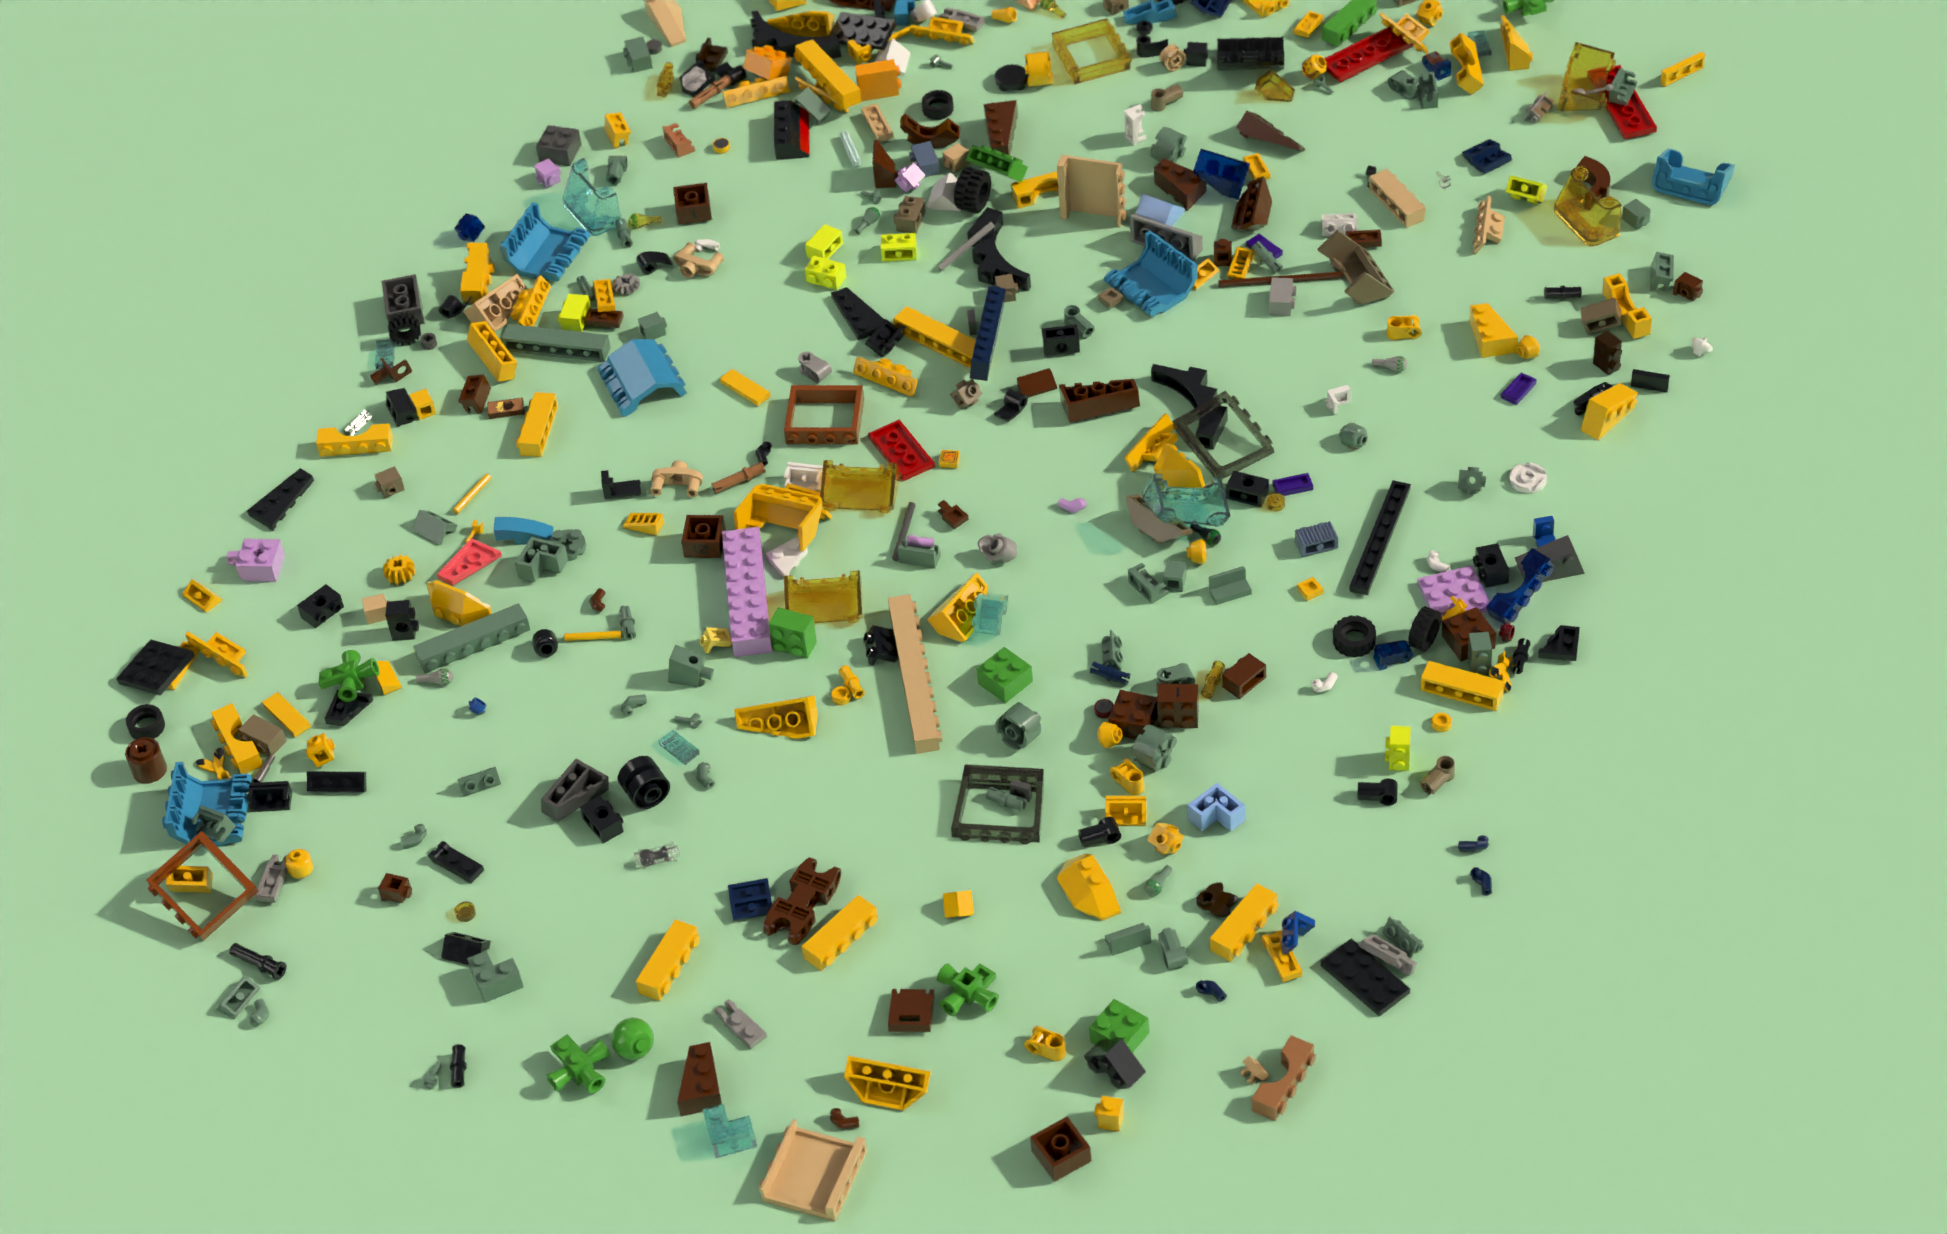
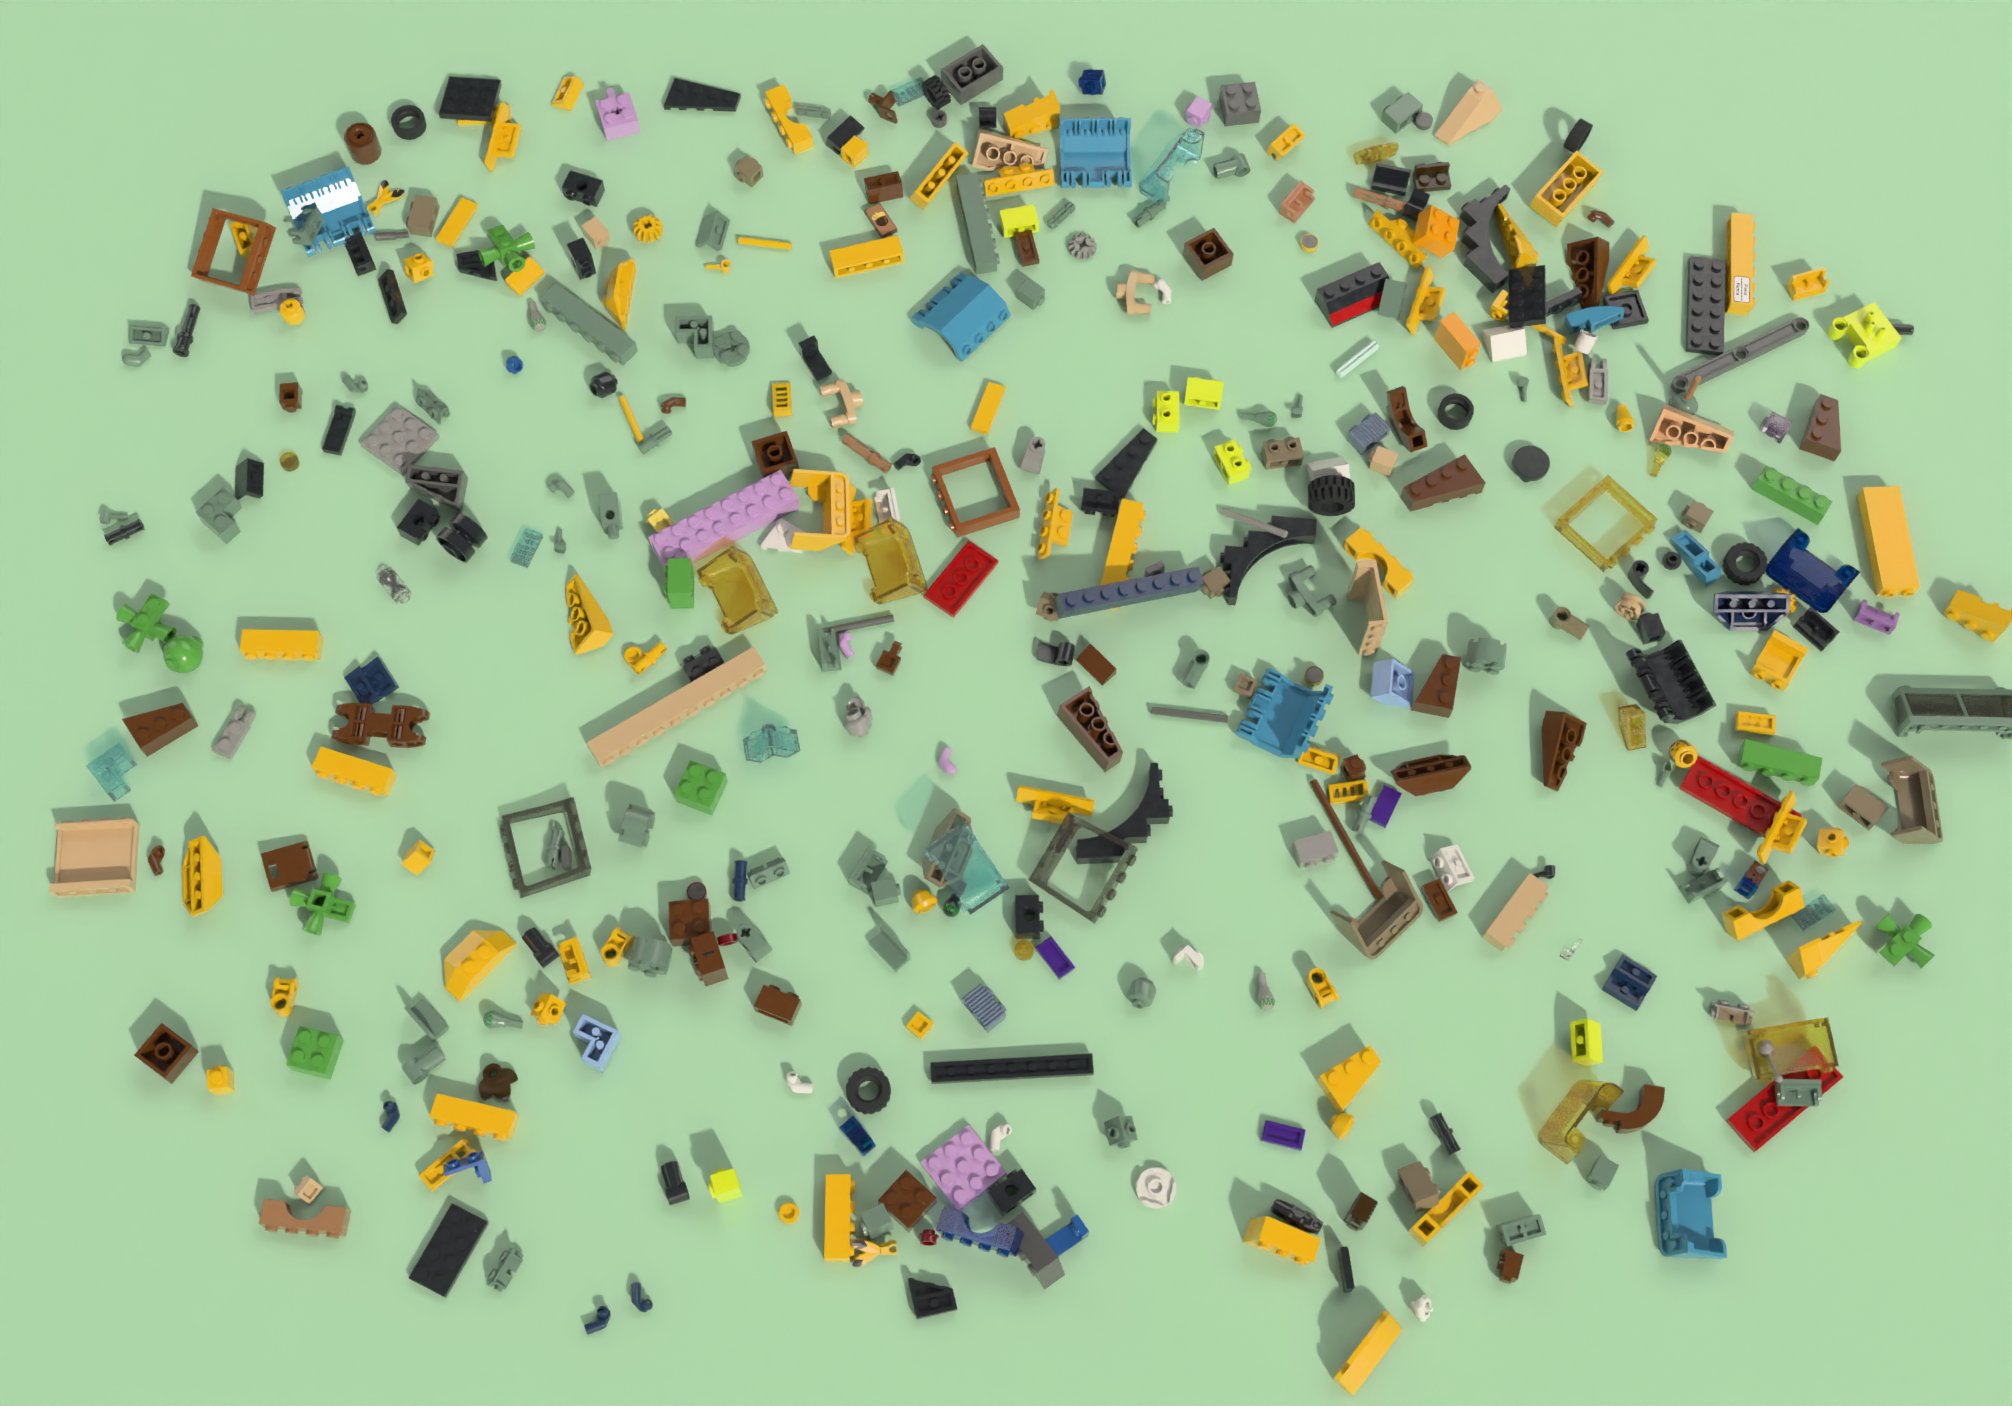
camera: 60 degrees right, 20 degrees up
yellow arch [210,703,262,774] -> none
coral wing [437,538,502,585] -> none
dark azure slope [493,517,554,544] -> none
yellow tile [593,279,615,312] -> none
clear yellow piece [628,213,662,229] -> none
black panel [636,251,673,275] -> none
sand green arm [696,762,715,789] -> none
yellow brick [794,39,861,109] -> none
tan plate [861,104,894,142] -> none
reddish brown slope [872,140,899,188] -> none
brick [894,163,925,193] -> none
yellow wedge [927,573,988,642] -> none
yellow tile [939,450,960,468] -> none
bright green brick [966,144,1028,182] -> none
yellow brick [1025,51,1053,87] -> none
black brick [1041,325,1080,356] -> none
black brick [1083,1038,1146,1089] -> none
yellow cone [1097,722,1123,749] -> none
white hinge [1124,104,1146,146] -> none
light grey slope [1130,214,1203,261] -> none
yellow wedge [1153,443,1205,488] -> none
clear blue slope [1193,148,1250,200] -> none
clear yellow pin [1201,661,1225,699] -> none
yellow plate [1243,153,1271,180] -> none
light grey hinge [1360,934,1417,976] -> none
black tyre [1408,606,1442,652] -> none
dark tan piece [1420,756,1455,795] -> none
yellow bracket [1442,595,1468,620] -> none
tan bracket [1472,196,1505,254] -> none
black pin [1510,638,1531,674] -> none
yellow tile [1660,51,1705,87] -> none
none -> light grey plate [360,405,440,476]
none -> dark grey bar [1151,707,1228,723]
none -> sand green connector [1287,565,1337,617]
none -> tile [1304,666,1324,686]
none -> yellow windscreen [1332,1310,1403,1396]

